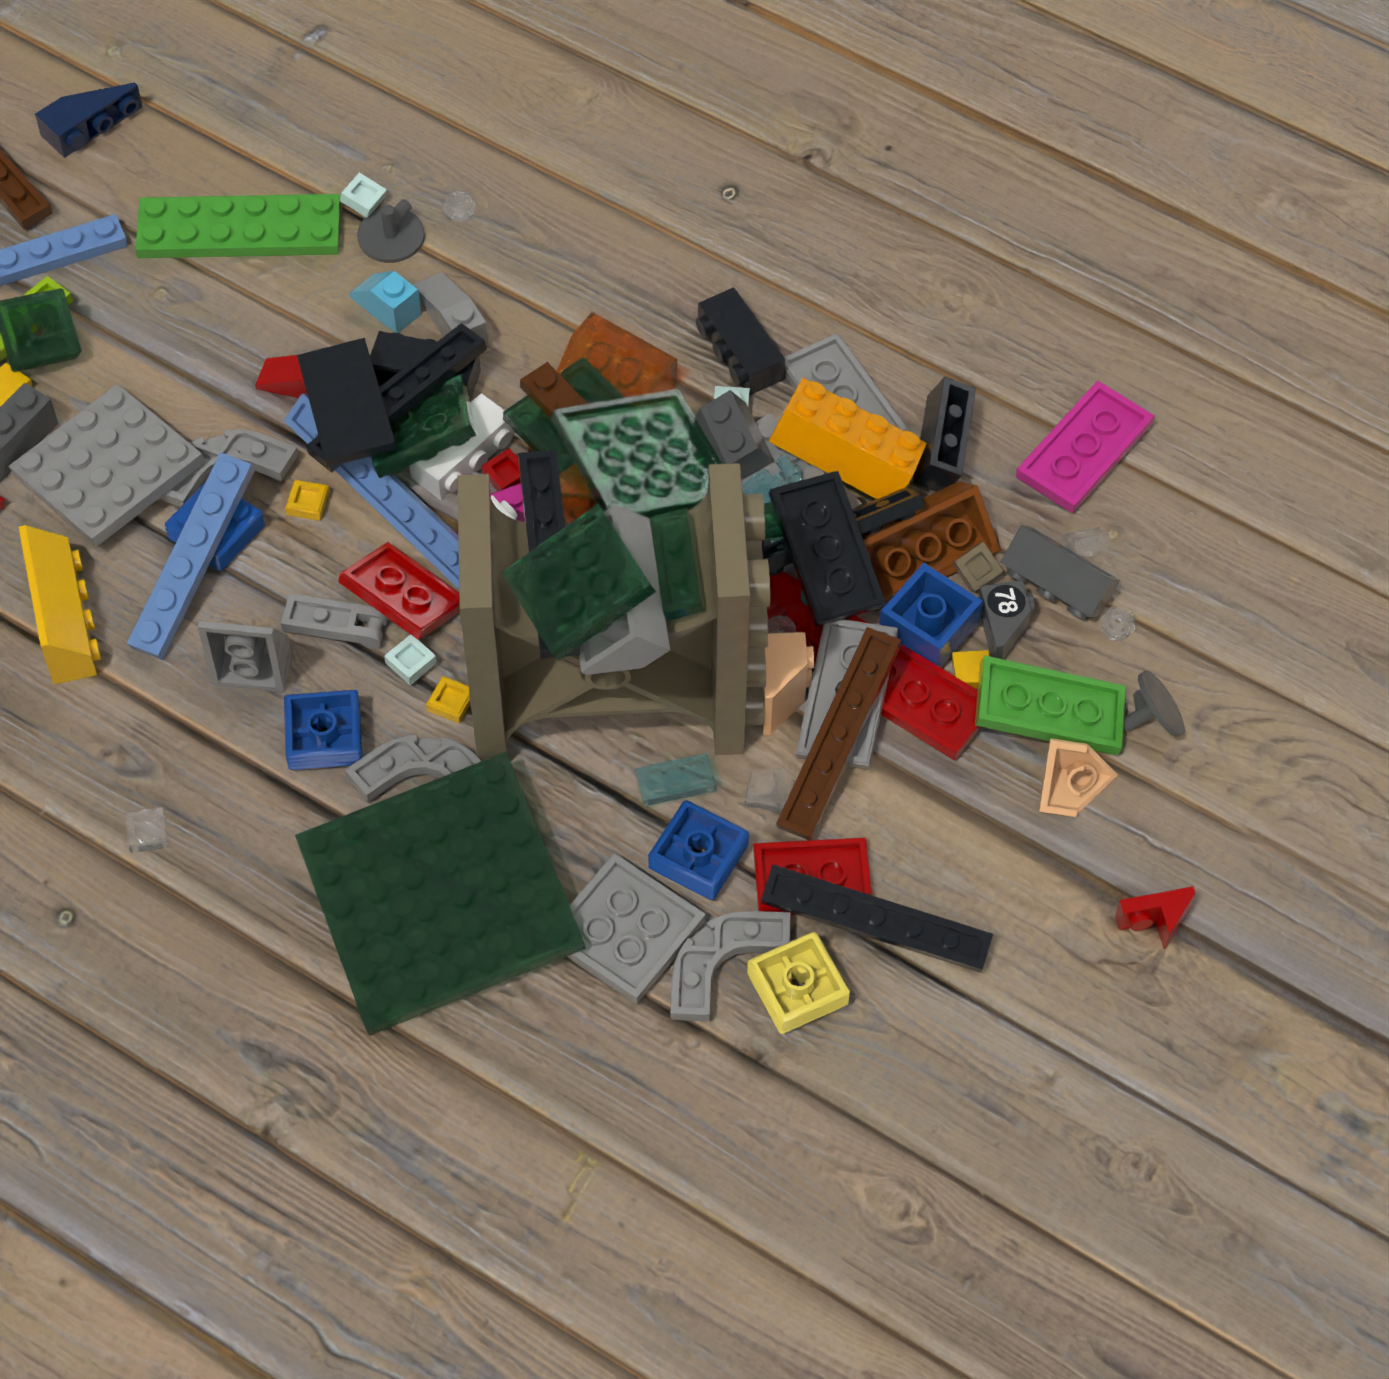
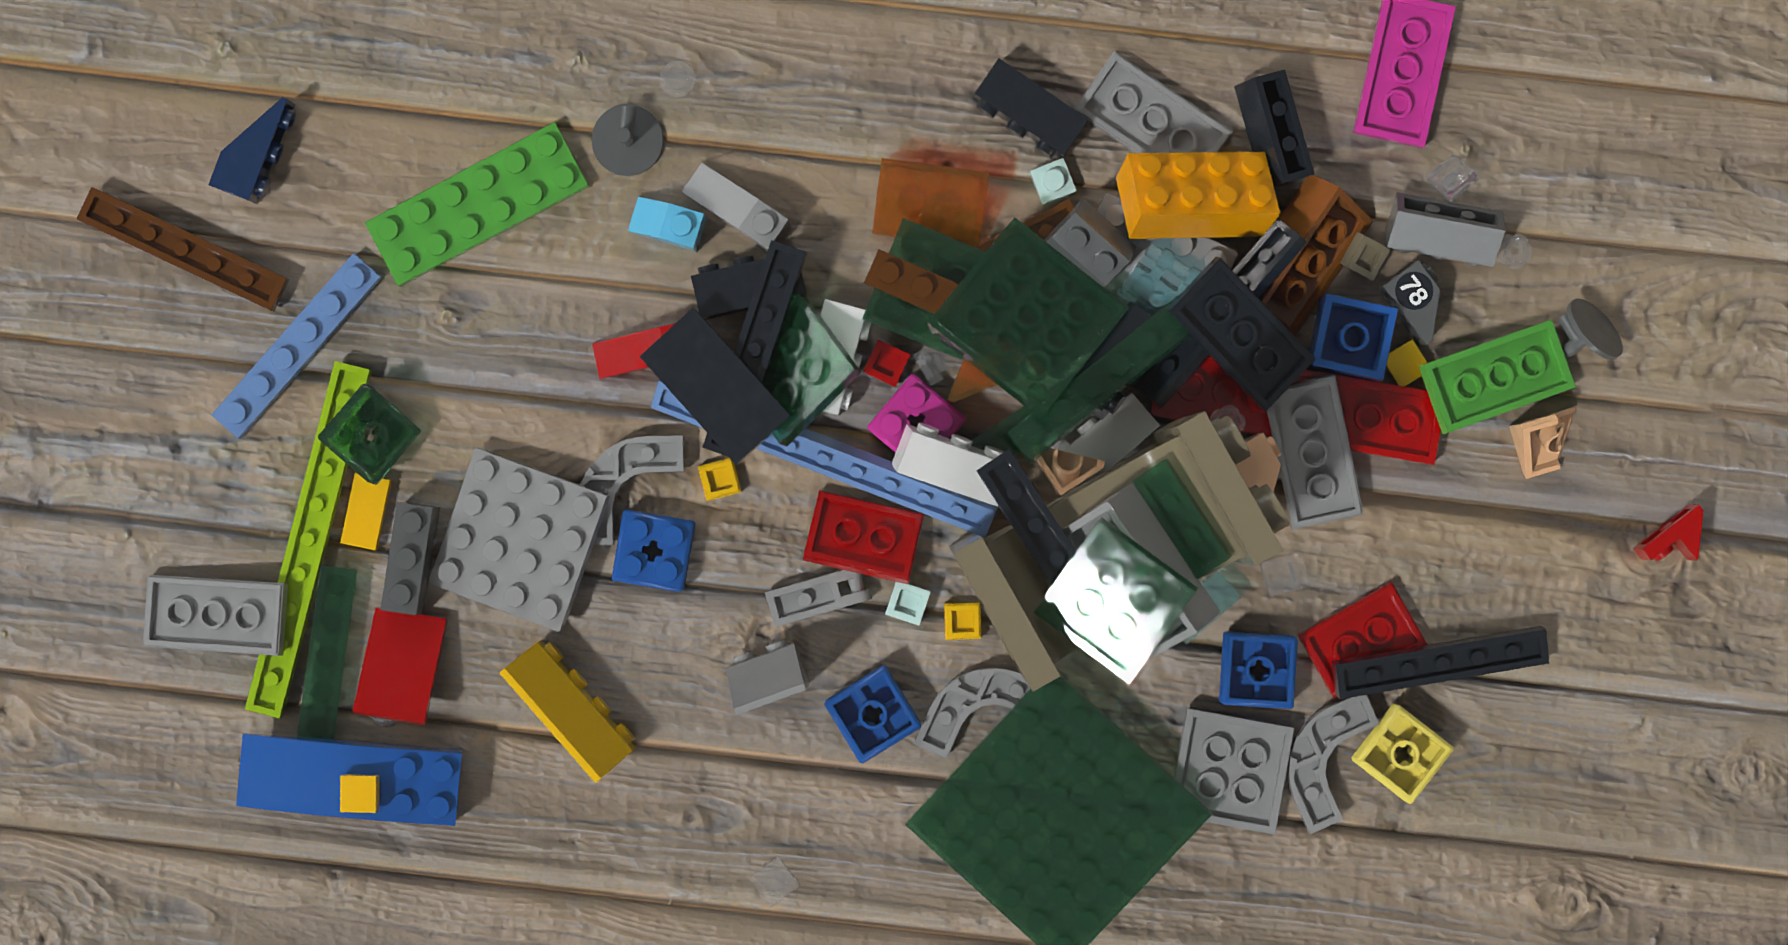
camera: 25 degrees left, 30 degrees up
medium blue plate [127,452,255,660] -> none
light aqua plate [339,172,387,218] -> none
reddish brown plate [776,627,902,840] -> none

